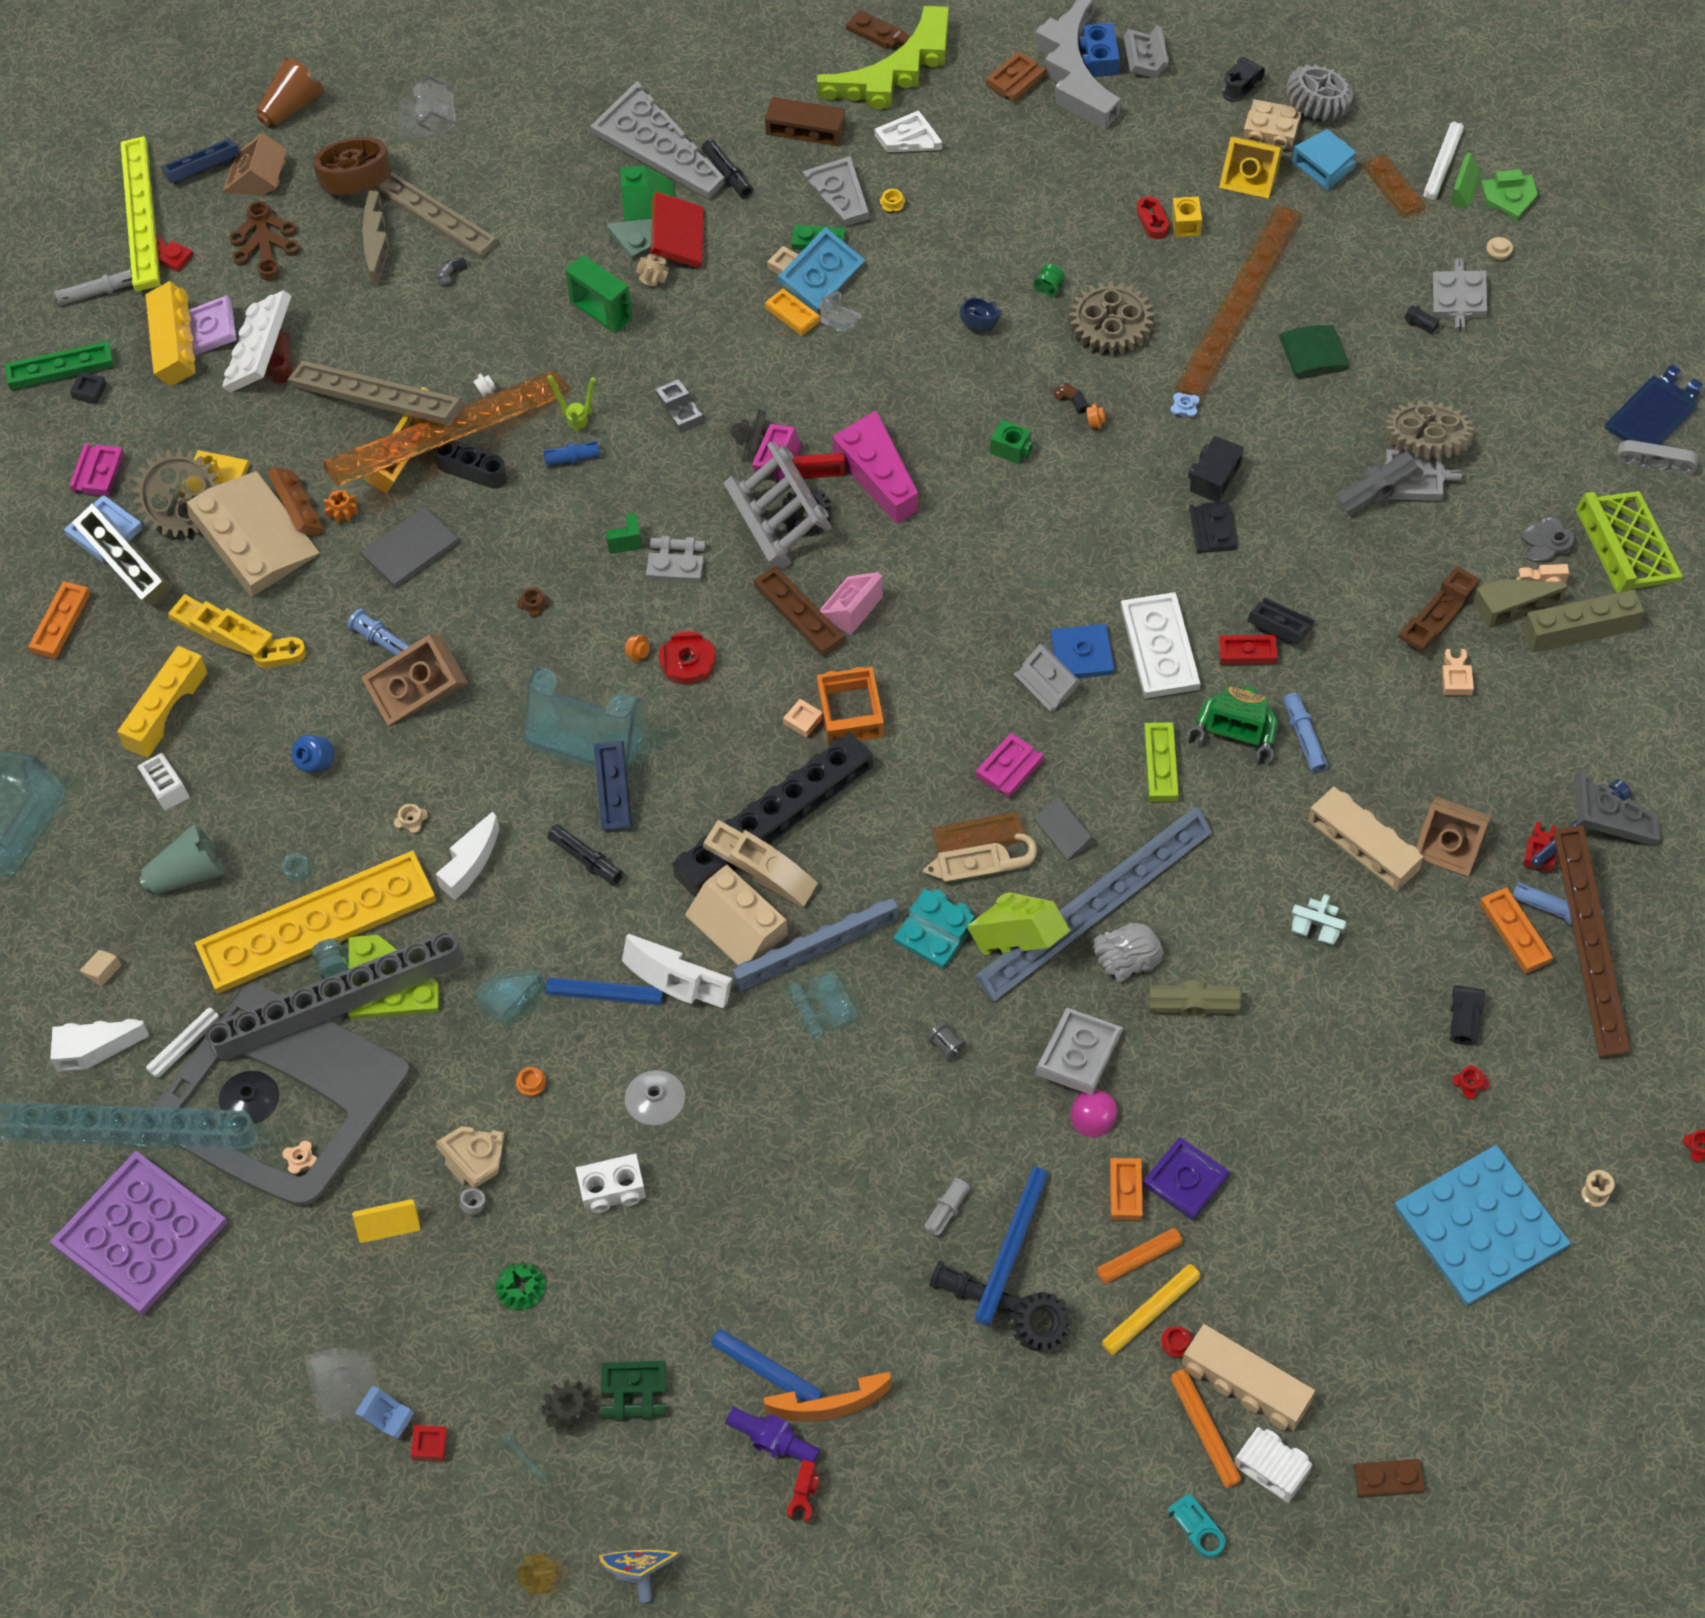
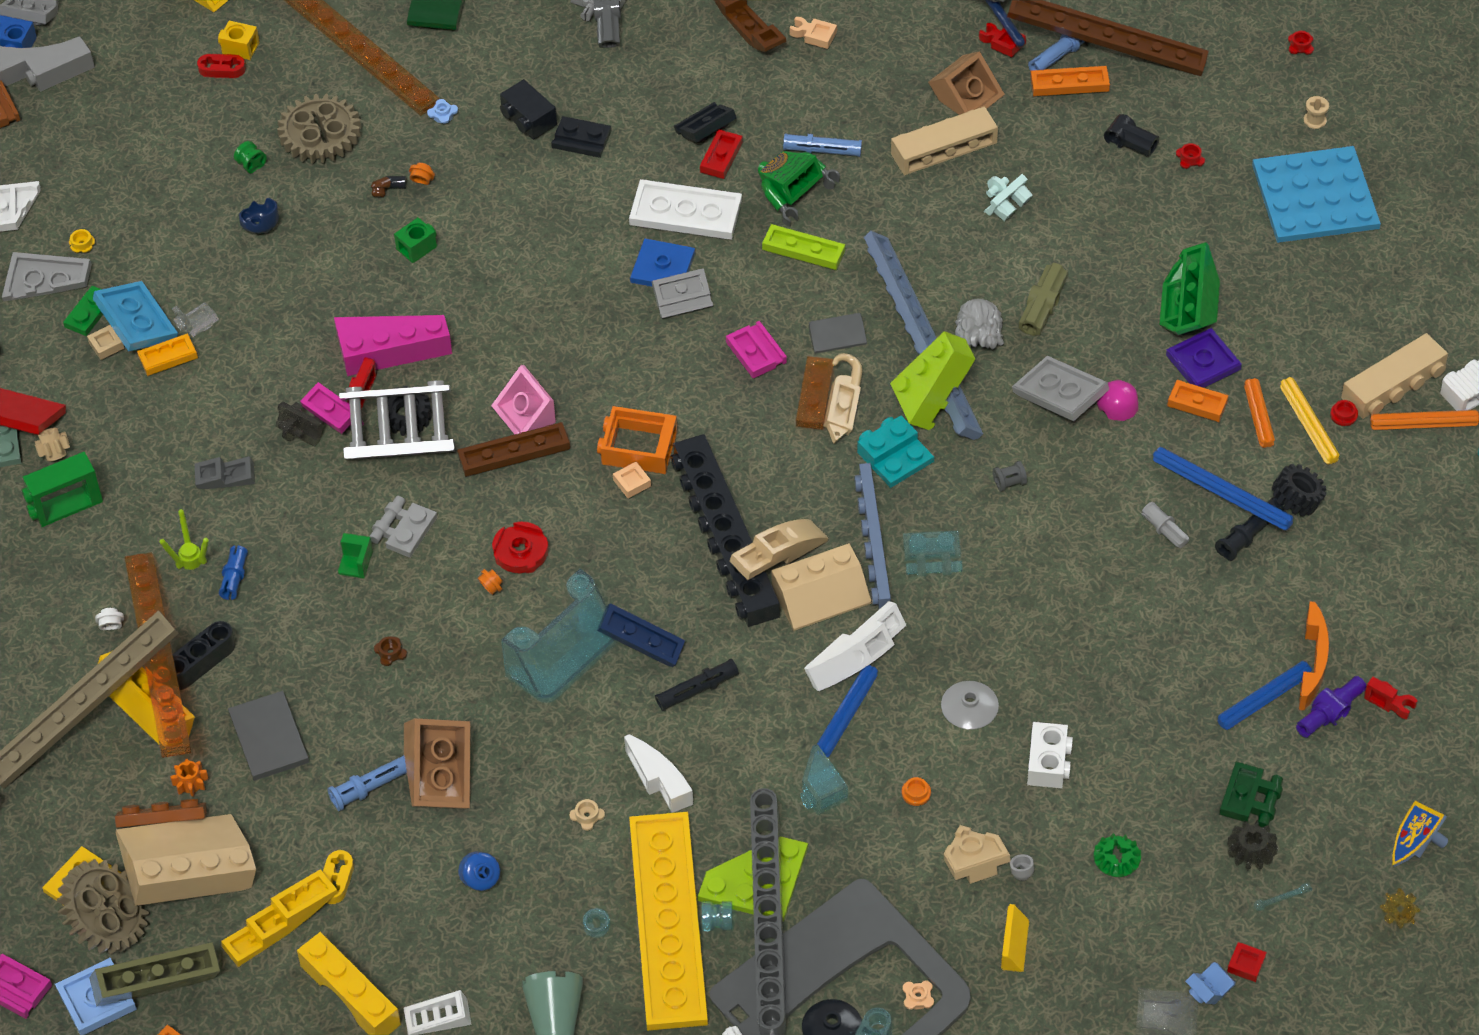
camera: 70 degrees left, 5 degrees down
none -> green wedge [1159,242,1220,335]

